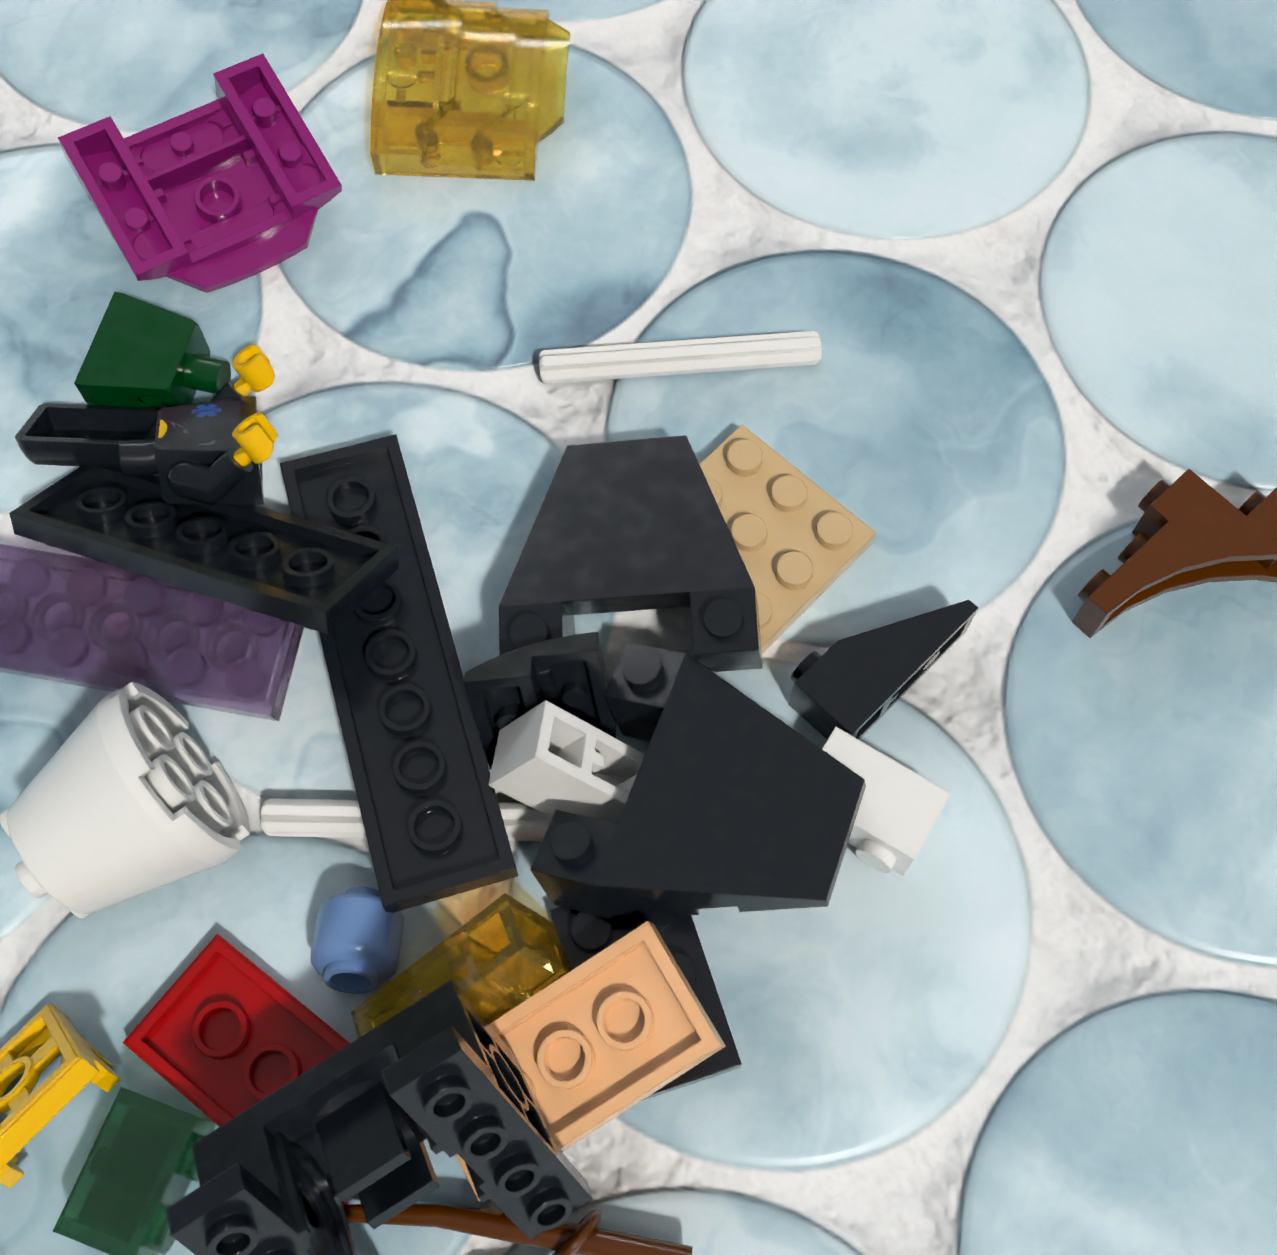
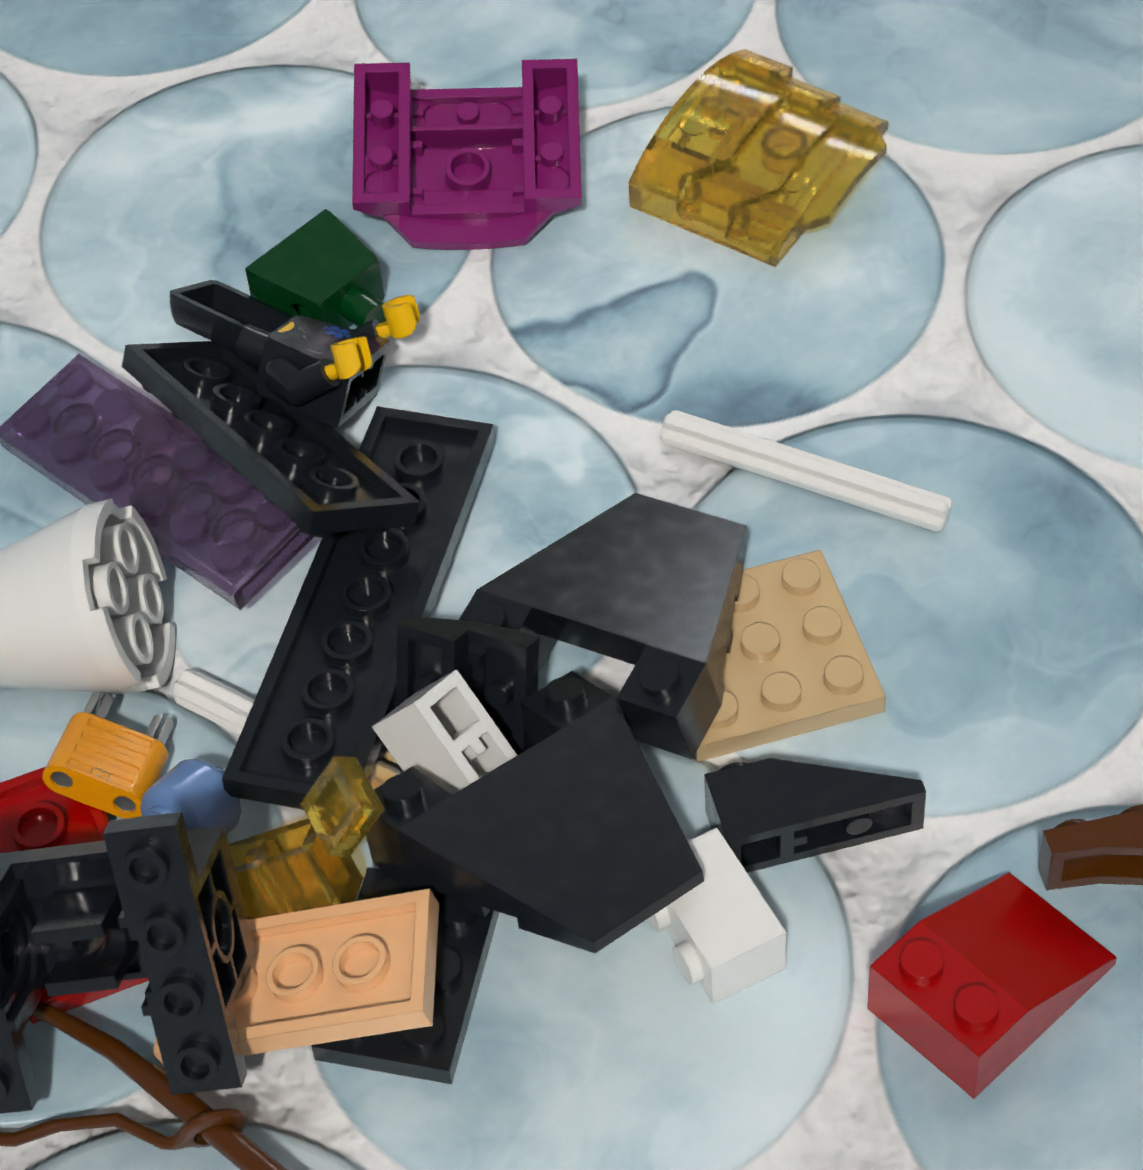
camera: 35 degrees right, 15 degrees down
none -> light orange piece [42,692,174,819]
none -> clear yellow plate [301,756,385,856]
none -> red slope [867,873,1117,1099]

